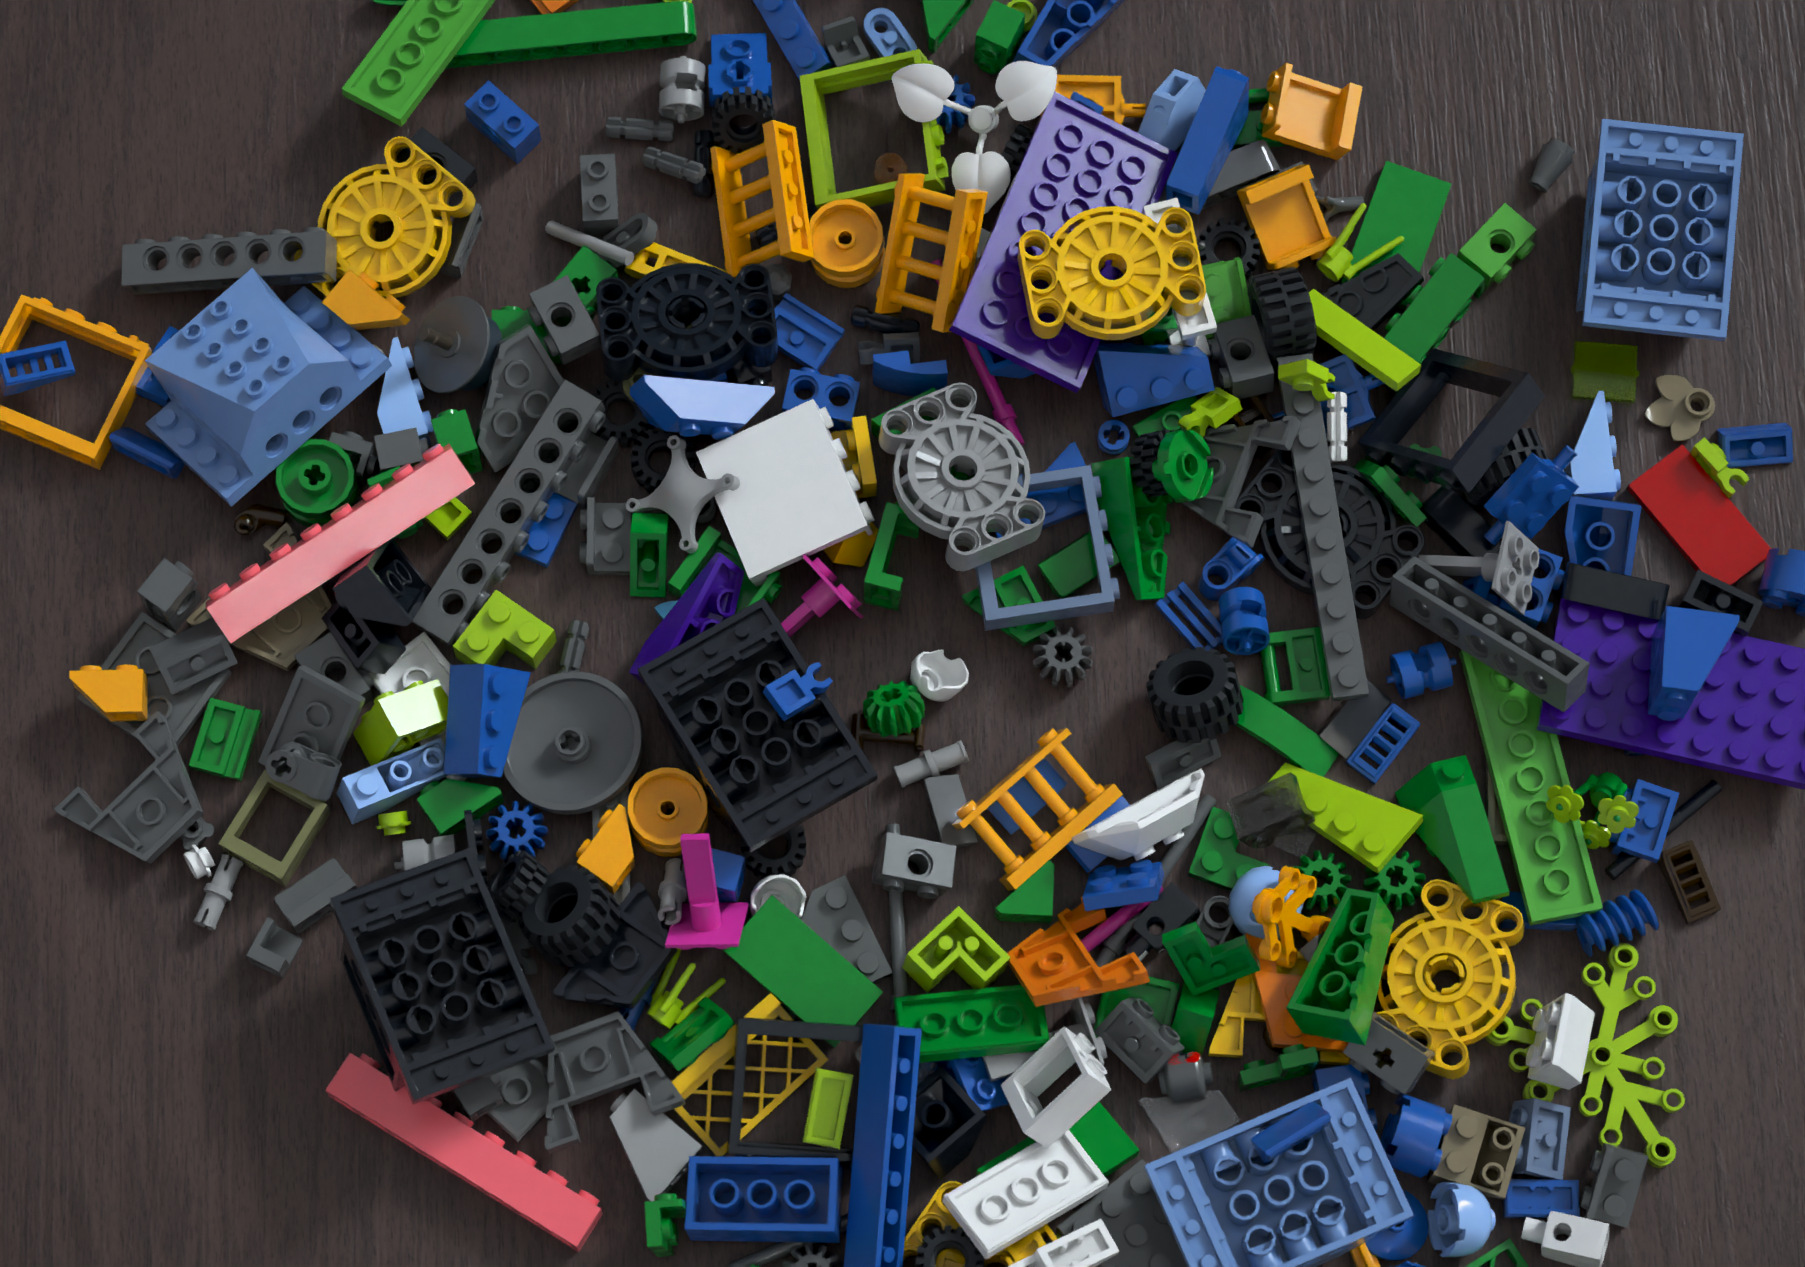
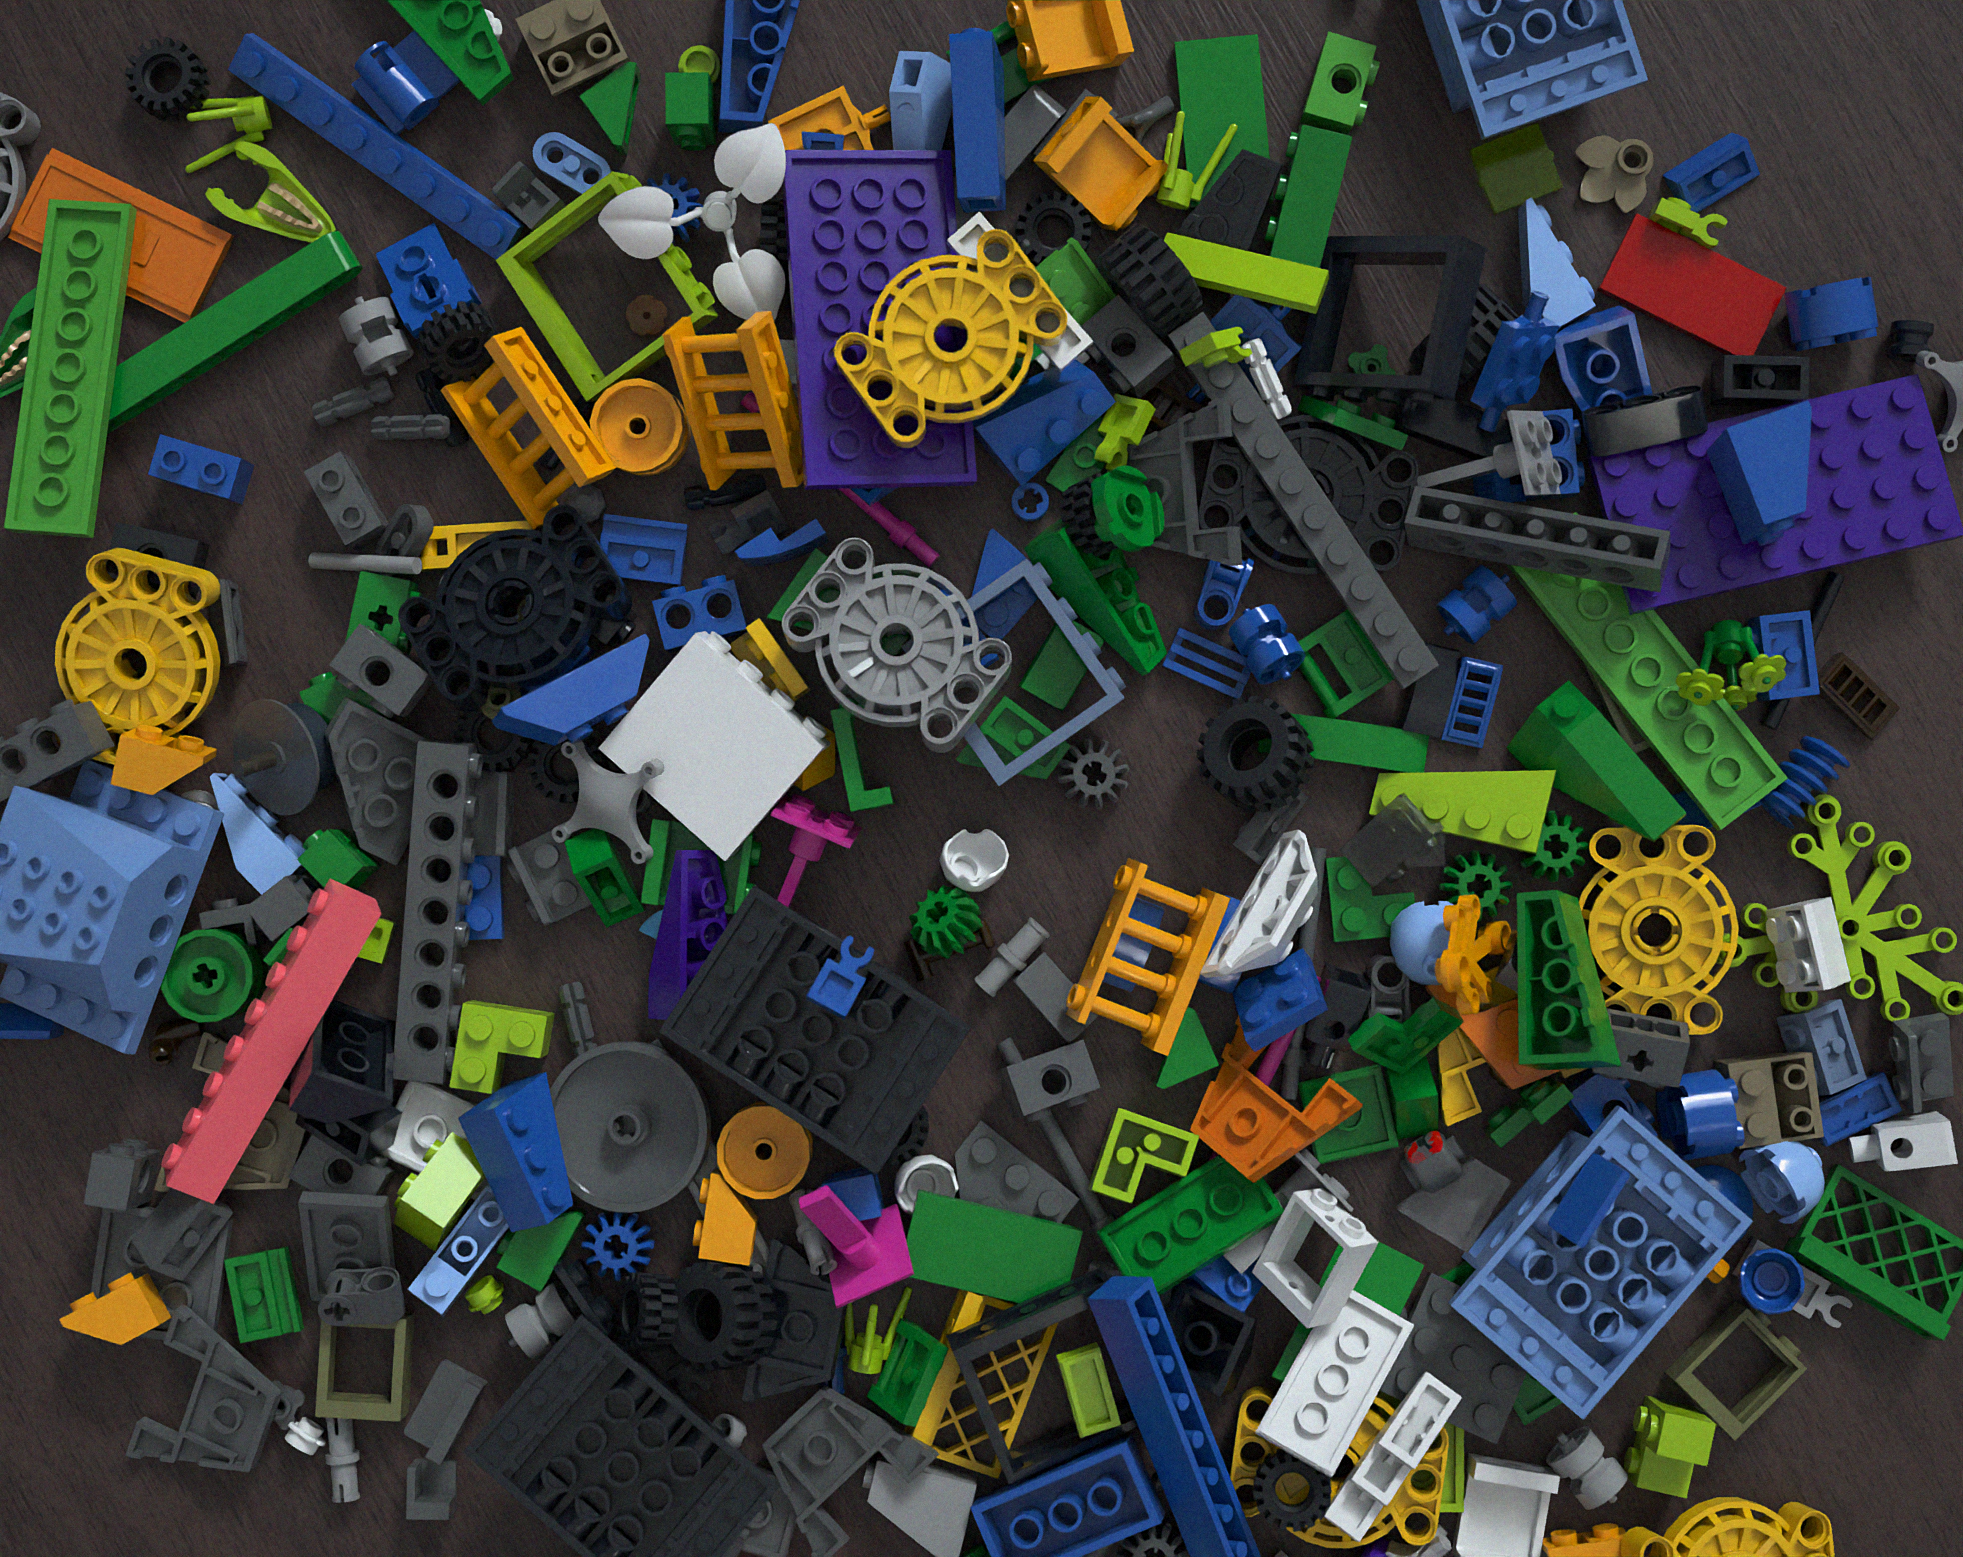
camera: 25 degrees left, 15 degrees up
dark grey bracket [1094,997,1185,1084] -> none

